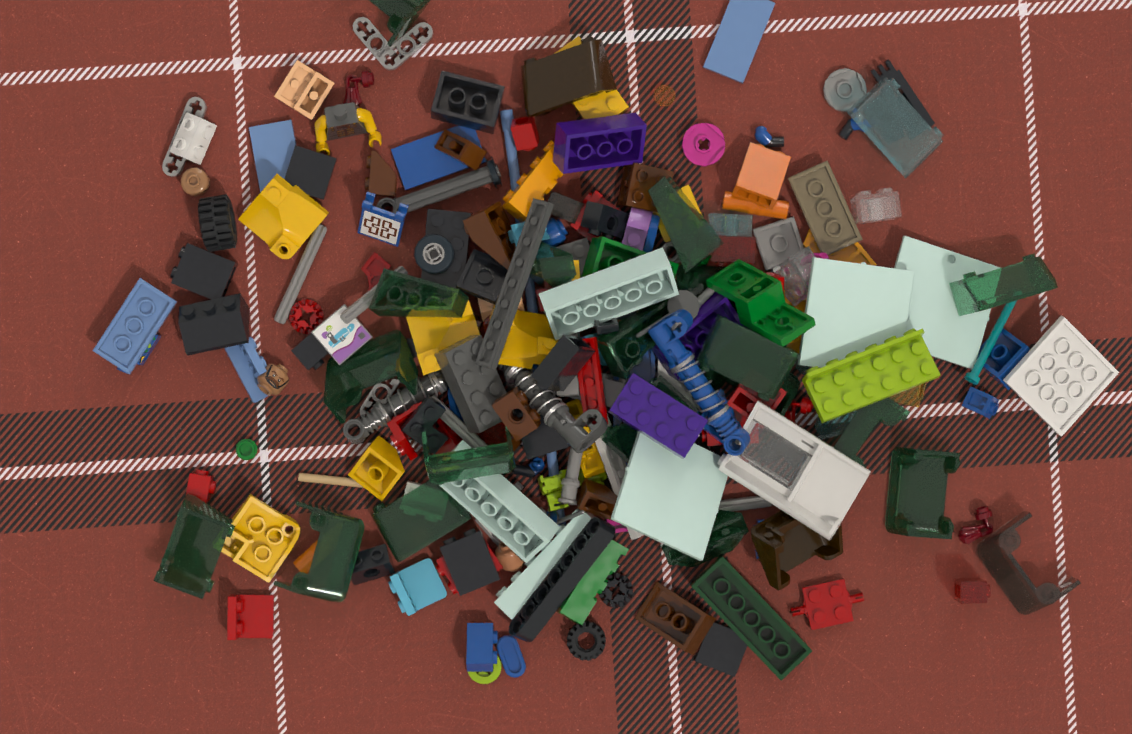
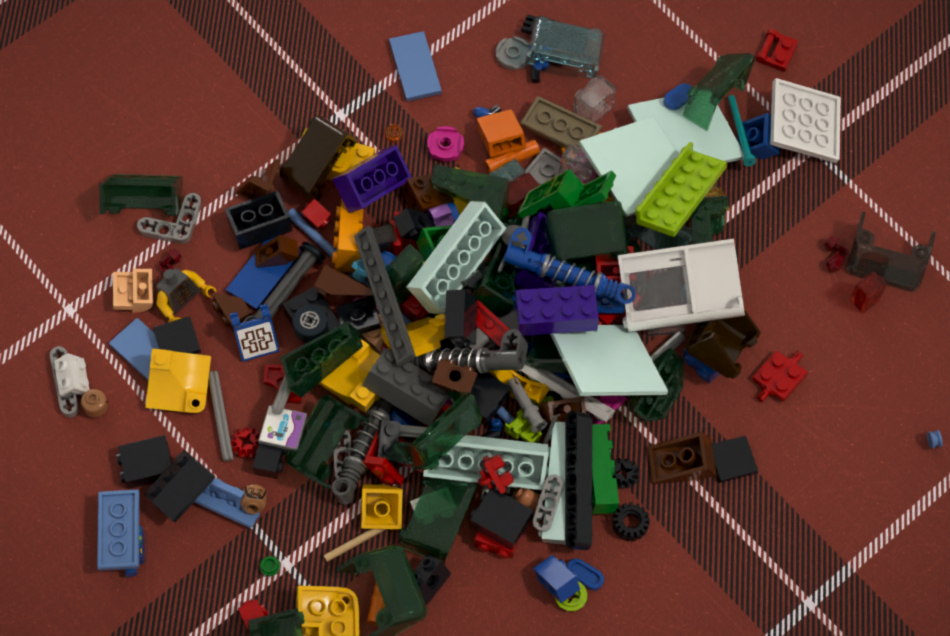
camera: 35 degrees left, 25 degrees down
black tyre [198,194,237,252] -> none
medium azure bracket [388,558,447,616] -> none
dark green brick [690,555,812,681] -> none
clear green windscreen [885,447,960,539] -> none
blue bracket [962,387,999,419] -> none
none -> reddish brown bracket [235,159,280,200]
none -> red hips [478,454,514,494]
none -> light grey beam [533,474,564,532]
none -> blue tile [663,83,695,110]
none -> red plate [756,29,798,72]

